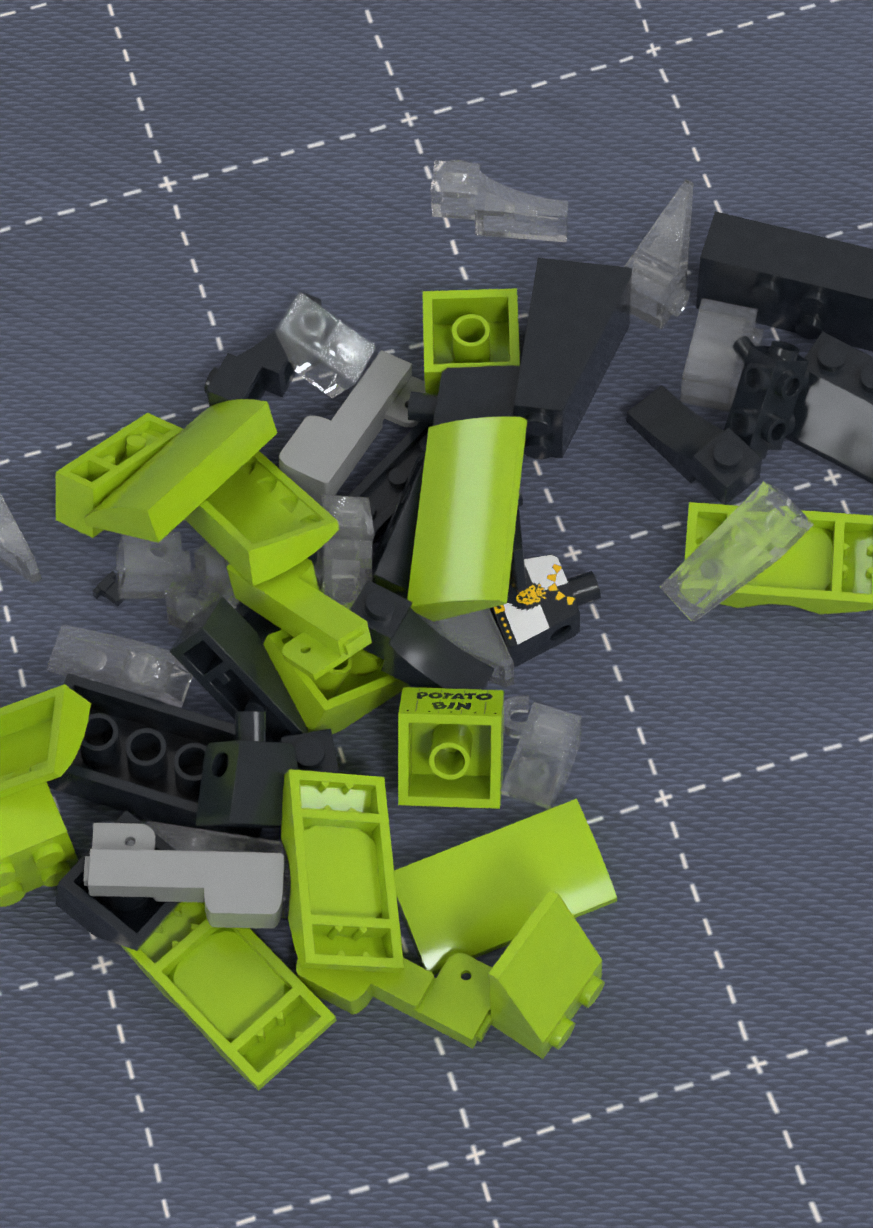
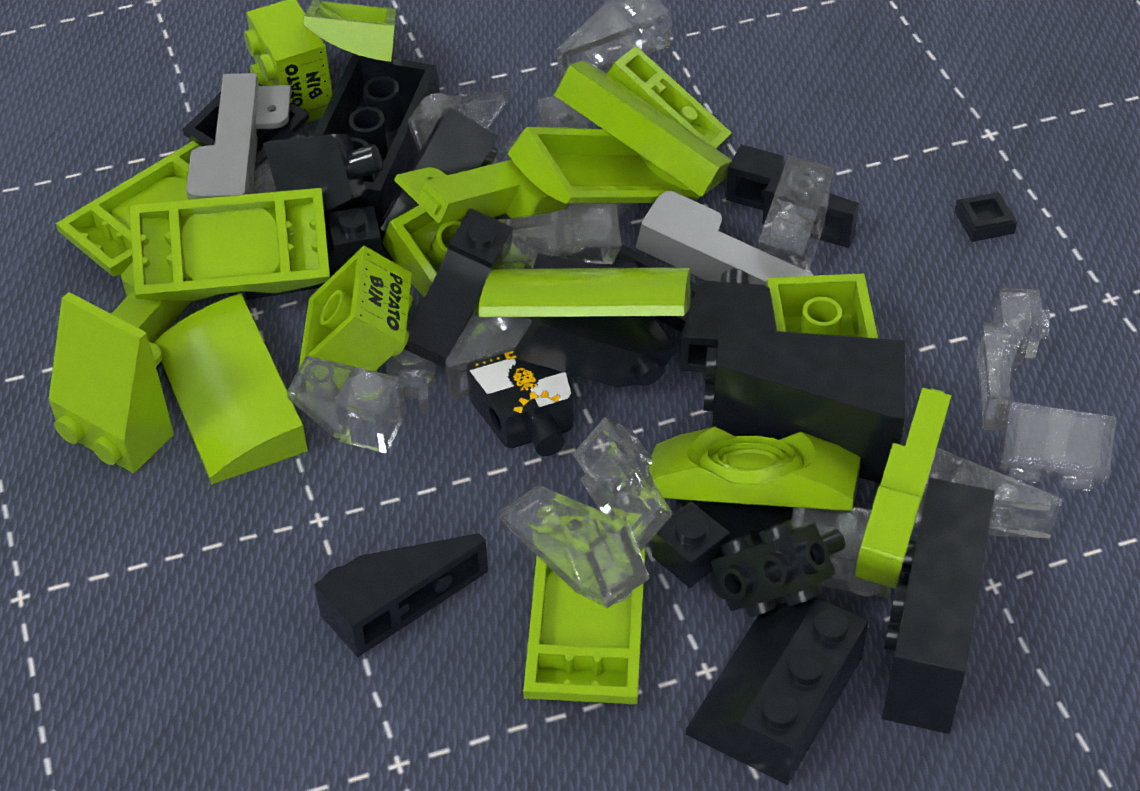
camera: 85 degrees right, 15 degrees down
none -> black slope [314,533,488,657]
none -> clear slope [573,417,673,553]
none -> lime slope [638,427,861,511]
none -> lime piece [854,387,952,589]
none -> black tile [954,192,1017,242]
none -> clear brick [997,402,1117,491]

